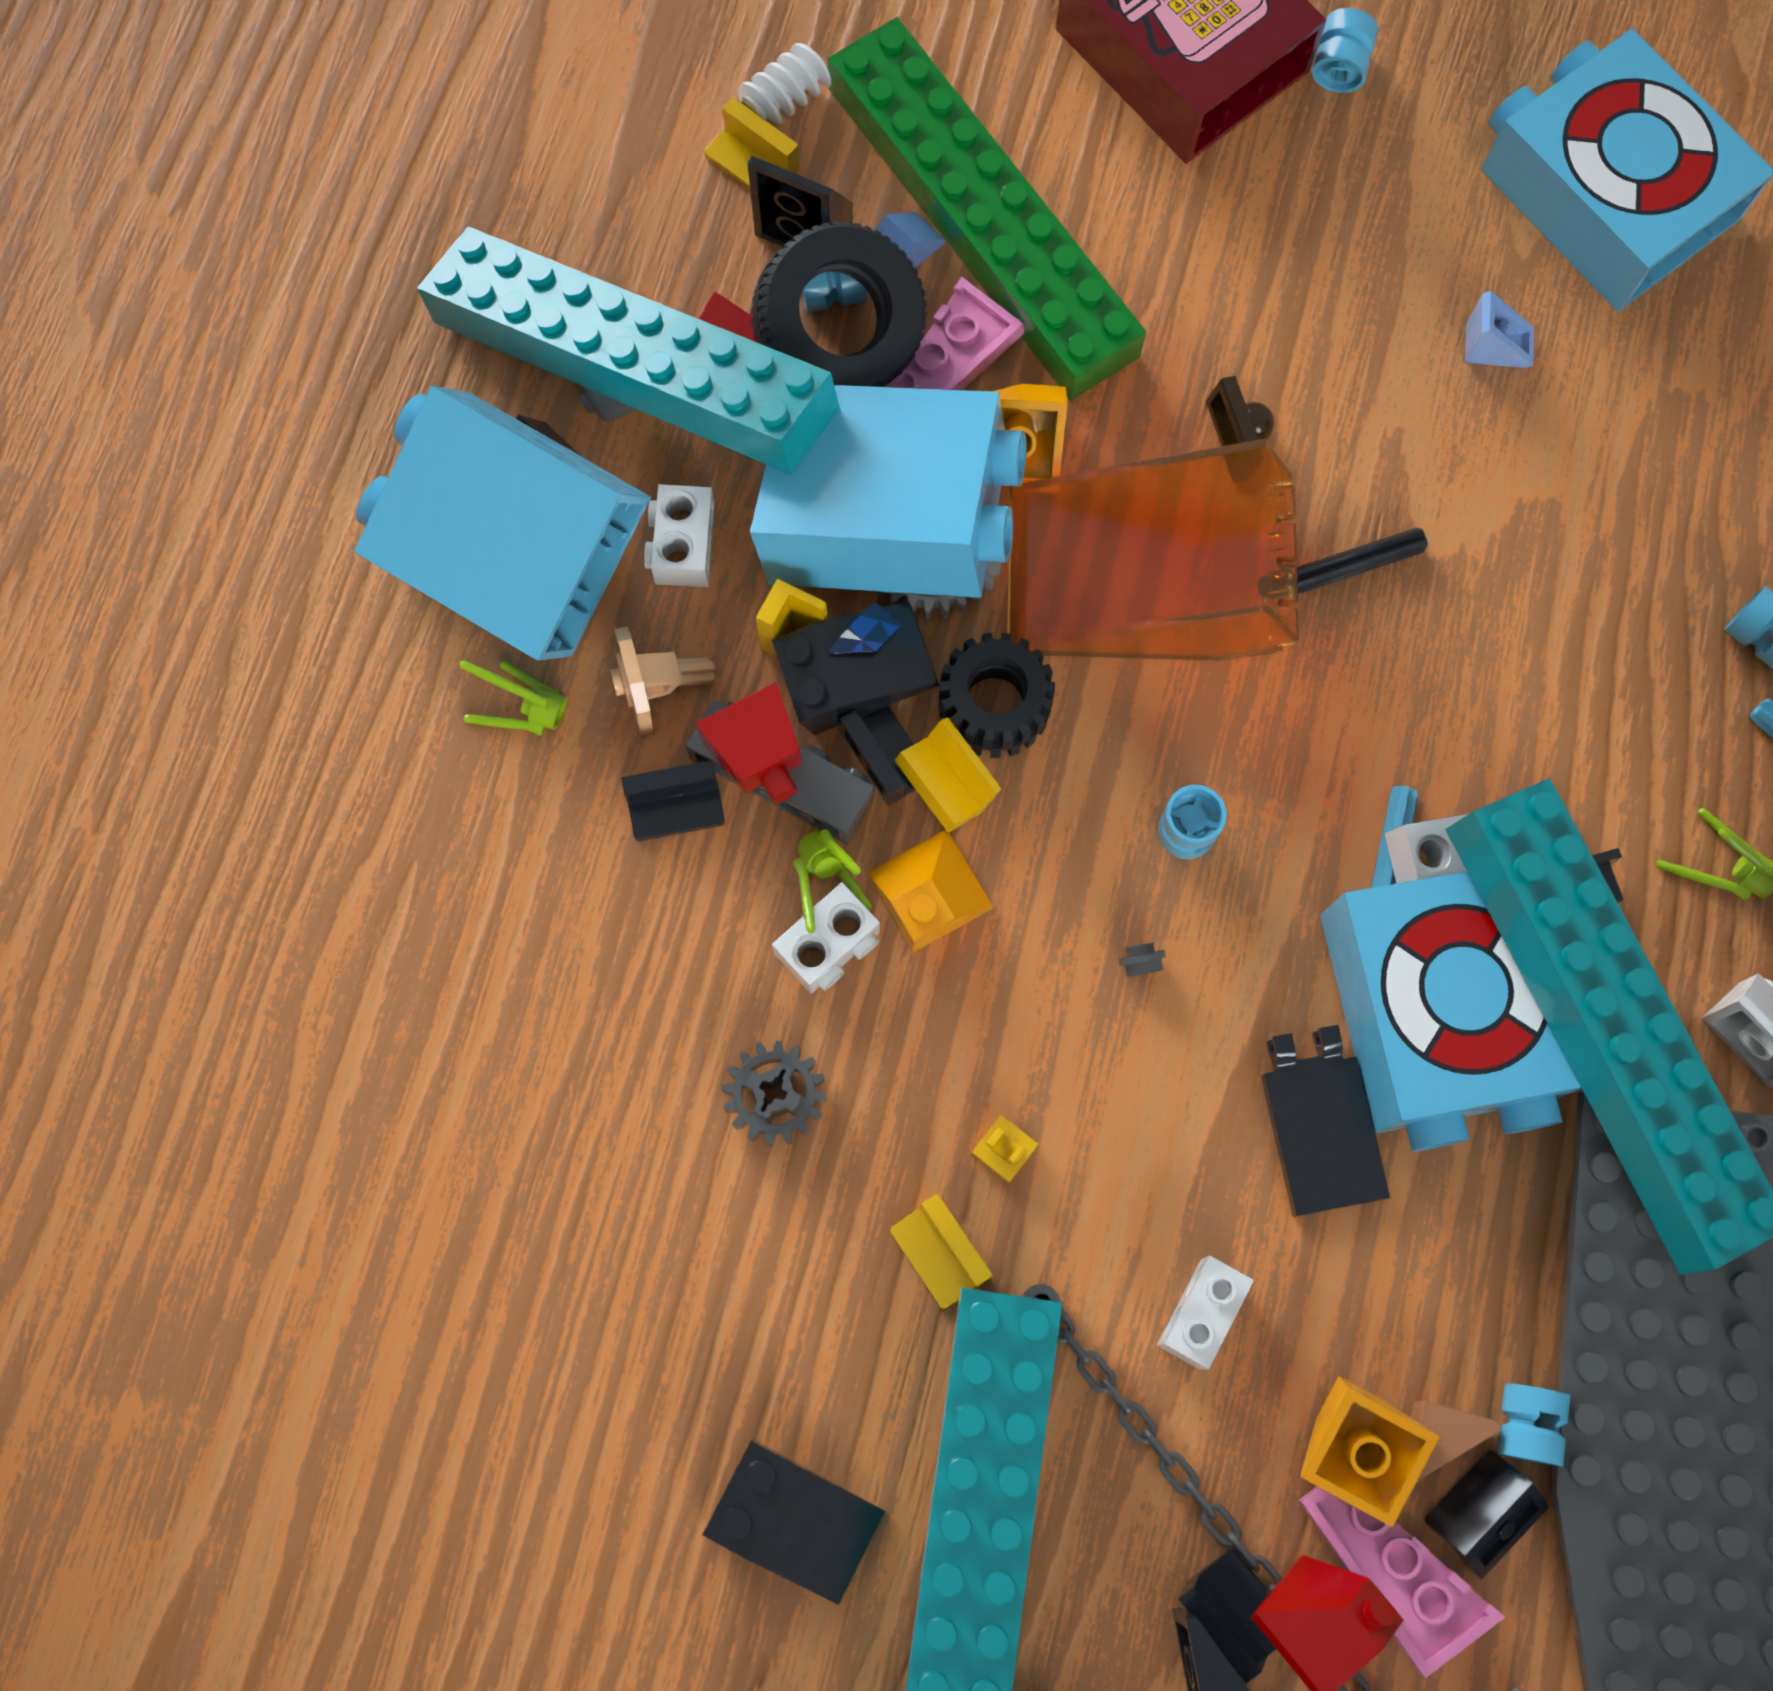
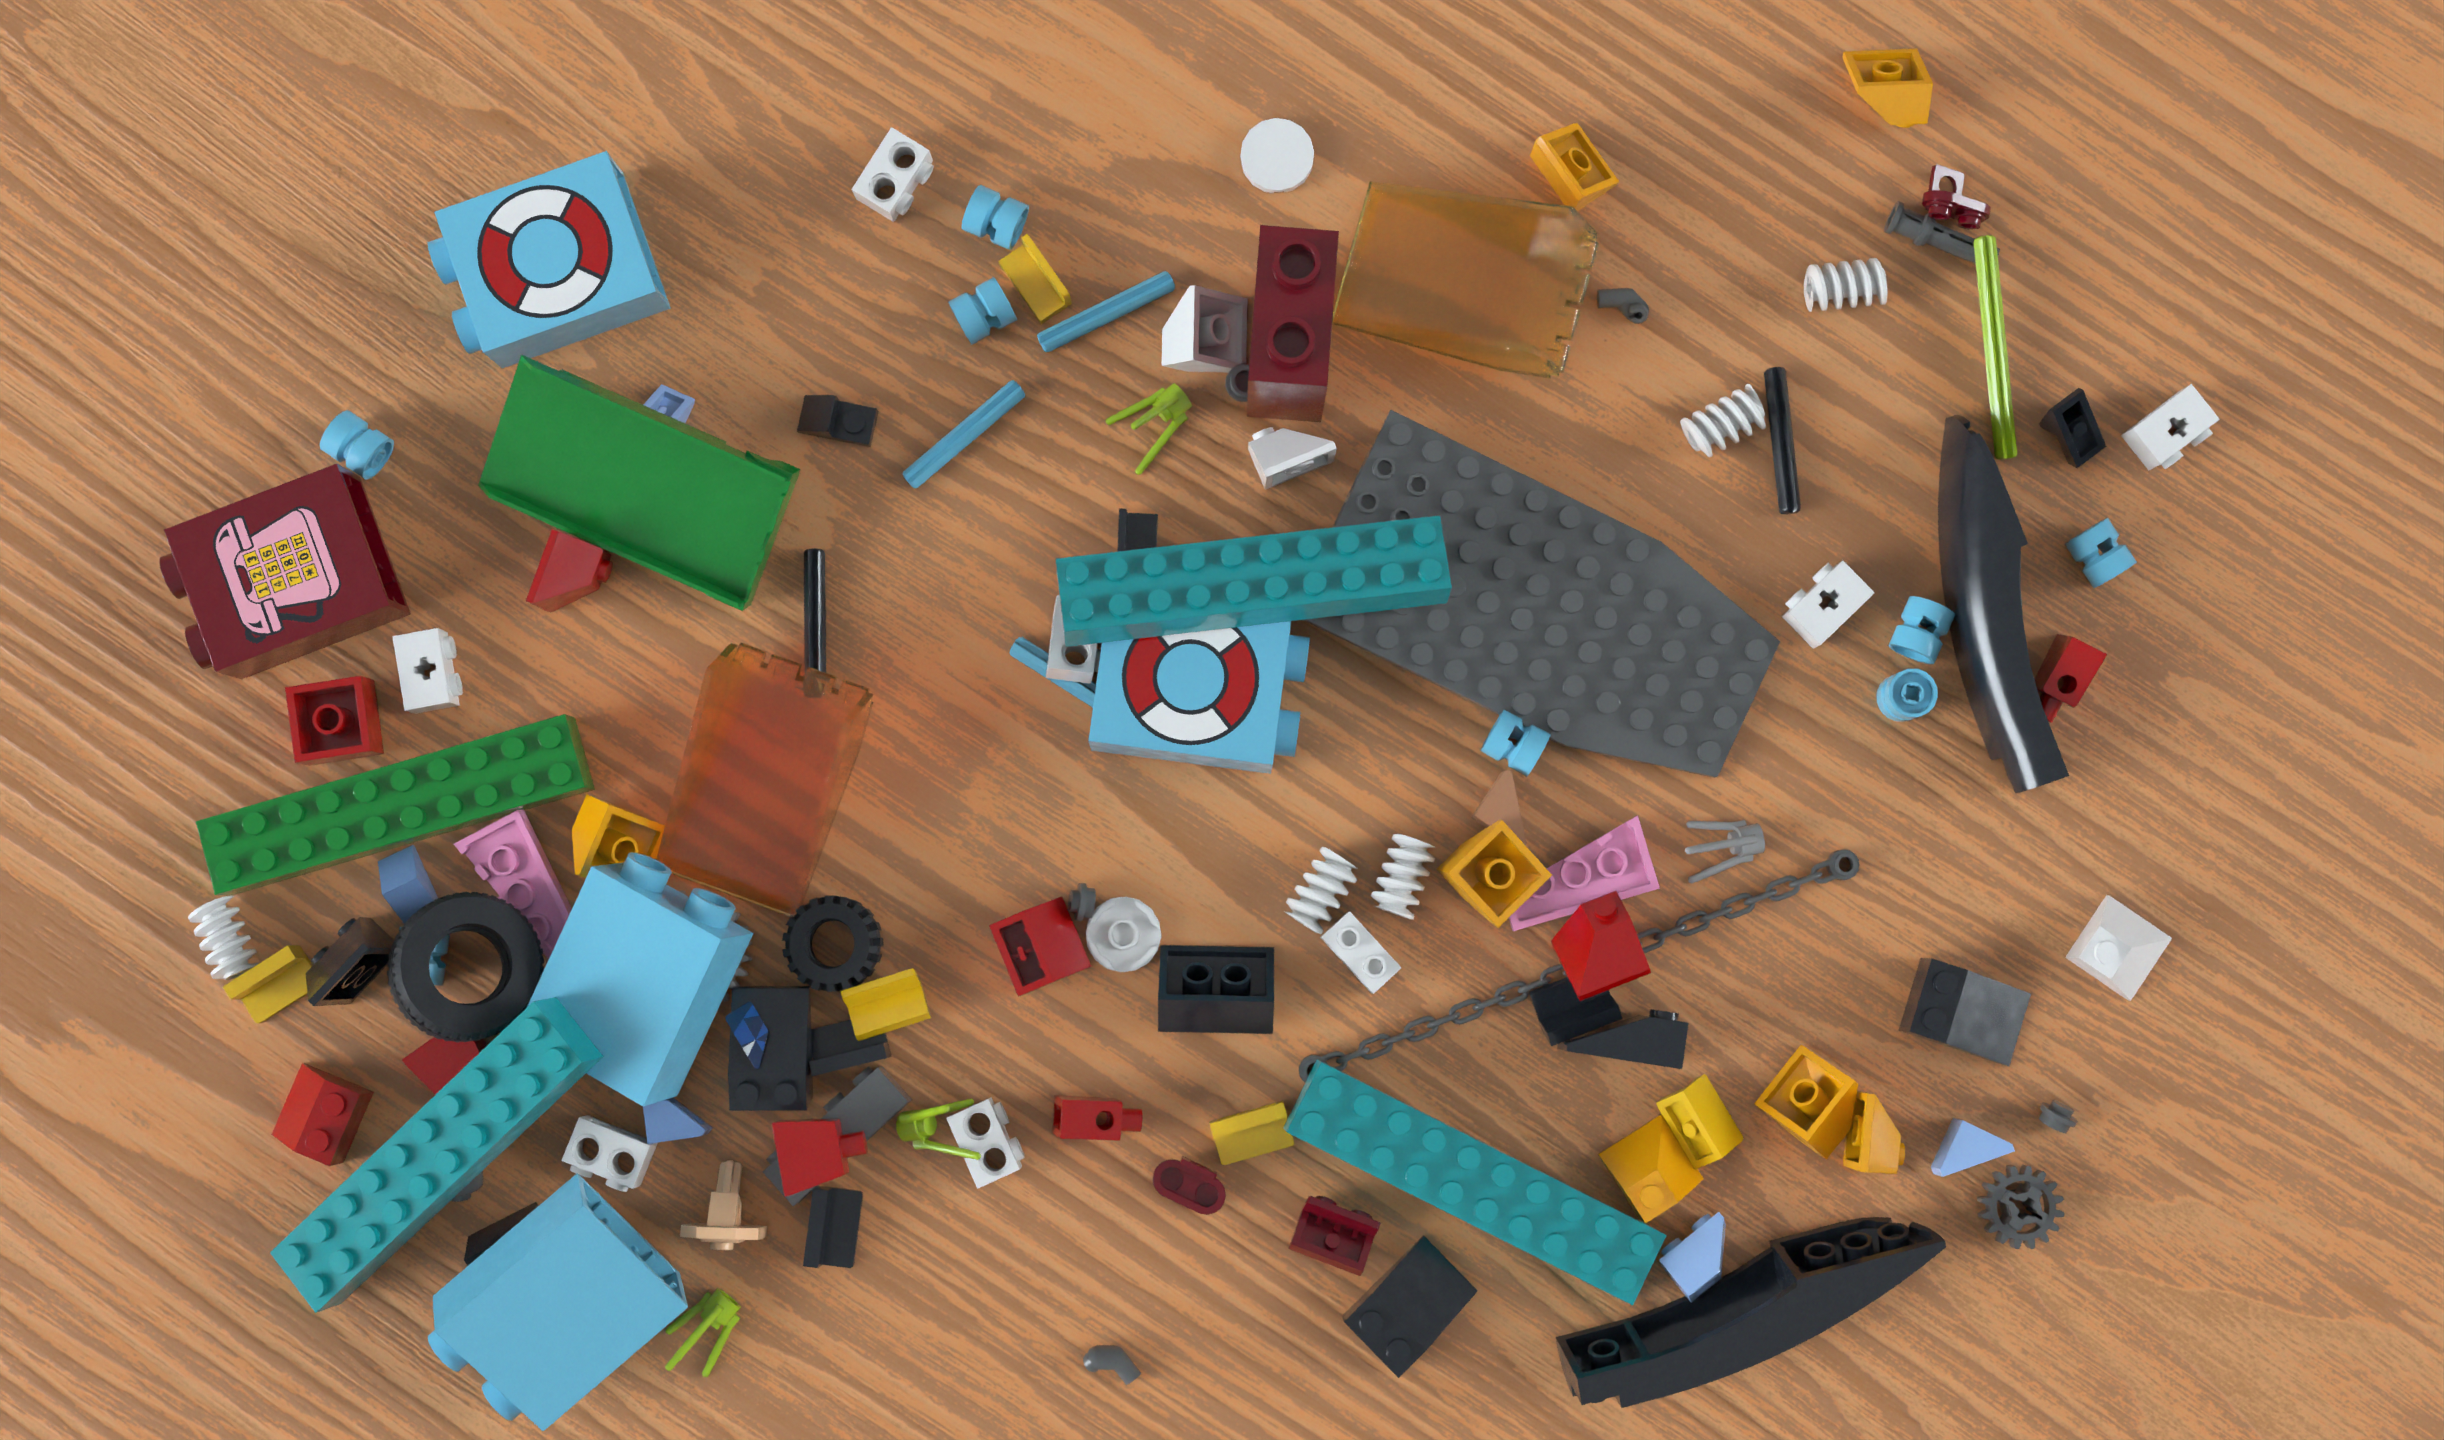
camera: 70 degrees left, 10 degrees up
dark grey gear [722,1040,826,1147] -> none
yellow panel [756,579,828,657] -> none
light orange slope [867,829,993,953] -> none
yellow tile [971,1115,1039,1184] -> none
medium azure wheel [1158,784,1227,859] -> none
dark brown tile [1205,376,1275,477] -> none
black tile [1261,1025,1390,1217] -> none
black panel [1425,1451,1549,1580] -> none
none -> red slope [271,1063,374,1166]
none -> red brick [285,676,384,766]
none -> white brick [392,628,463,714]
none -> green piece [478,355,801,611]
none -> red slope [526,529,613,613]
none -> medium blue slope [643,1097,713,1144]
none -> black slope [797,395,879,447]
none -> medium azure axle [903,380,1025,488]
none -> red slope [989,896,1091,997]
none -> red torso [1052,1095,1143,1141]
none -> dark grey arm [1083,1345,1141,1385]
none -> white tile [1086,897,1162,972]
none -> dark red bracket [1153,1156,1226,1215]
none -> black slope [1158,945,1274,1034]
none -> white piece [1284,847,1358,934]
none -> dark red bracket [1288,1196,1381,1276]
none -> white piece [1371,834,1436,919]

